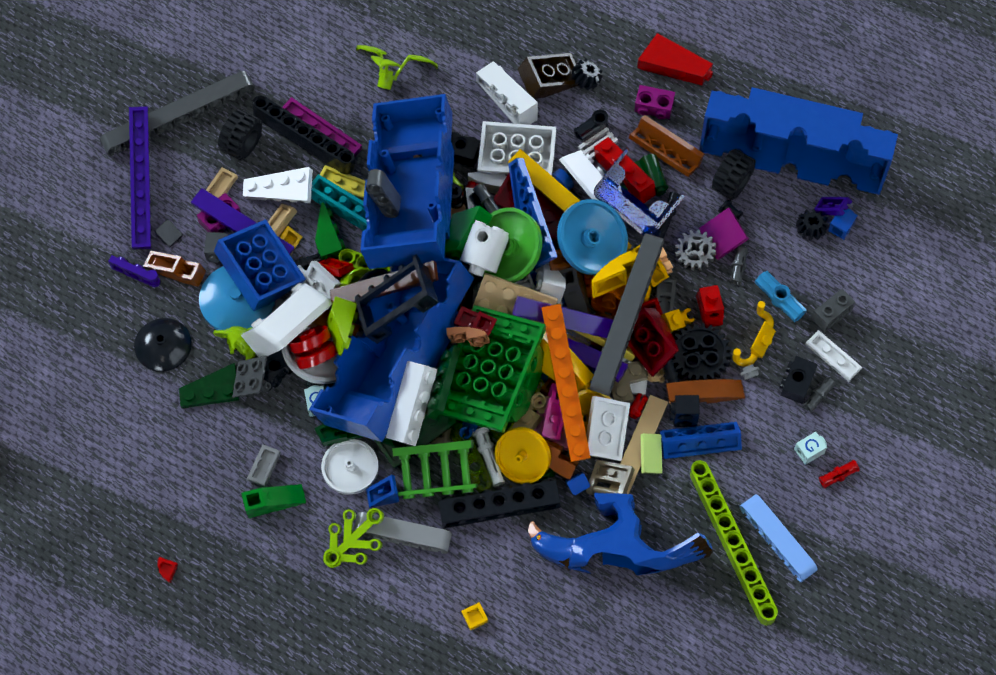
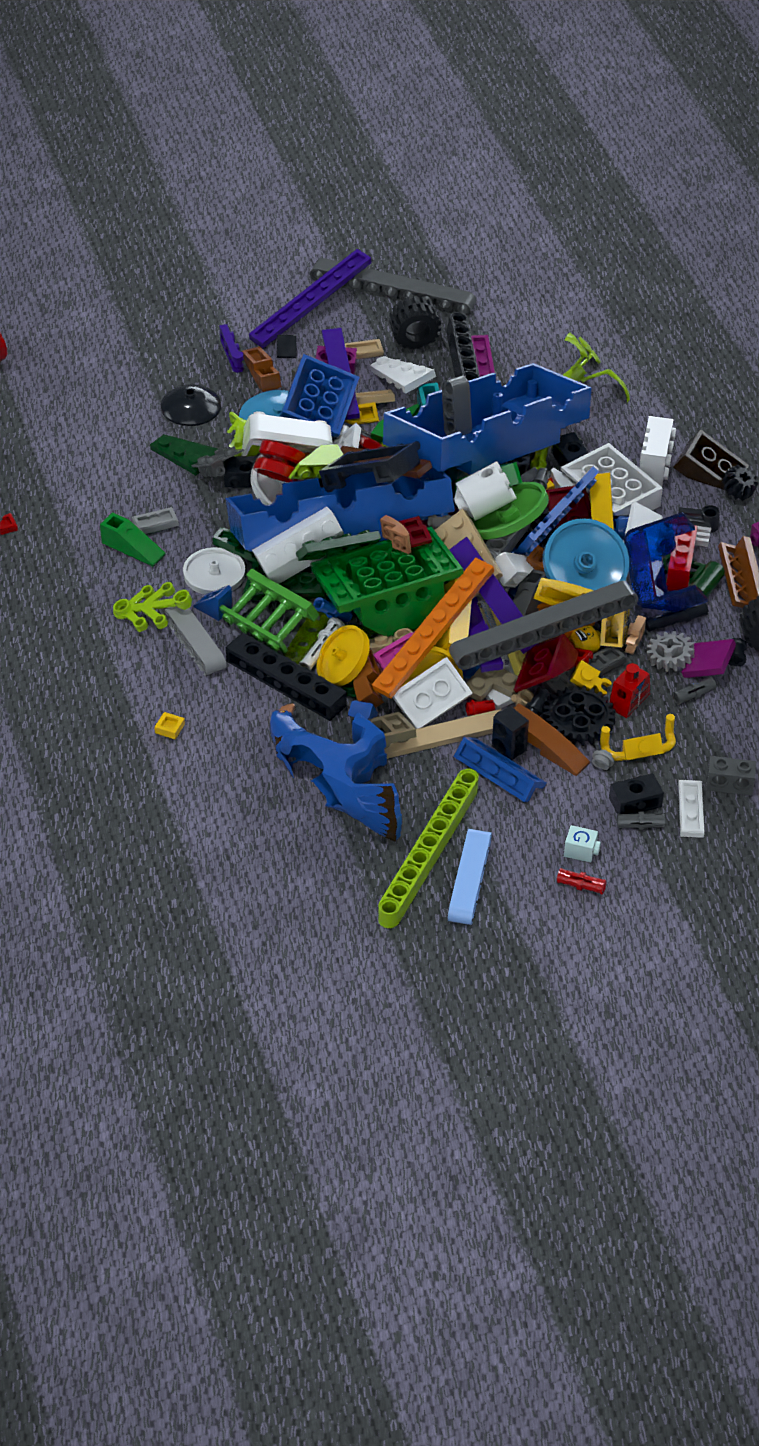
camera: 45 degrees right, 20 degrees down
yellowish green tile [641,433,662,474] -> none
dark azure piece [755,271,807,322] -> none

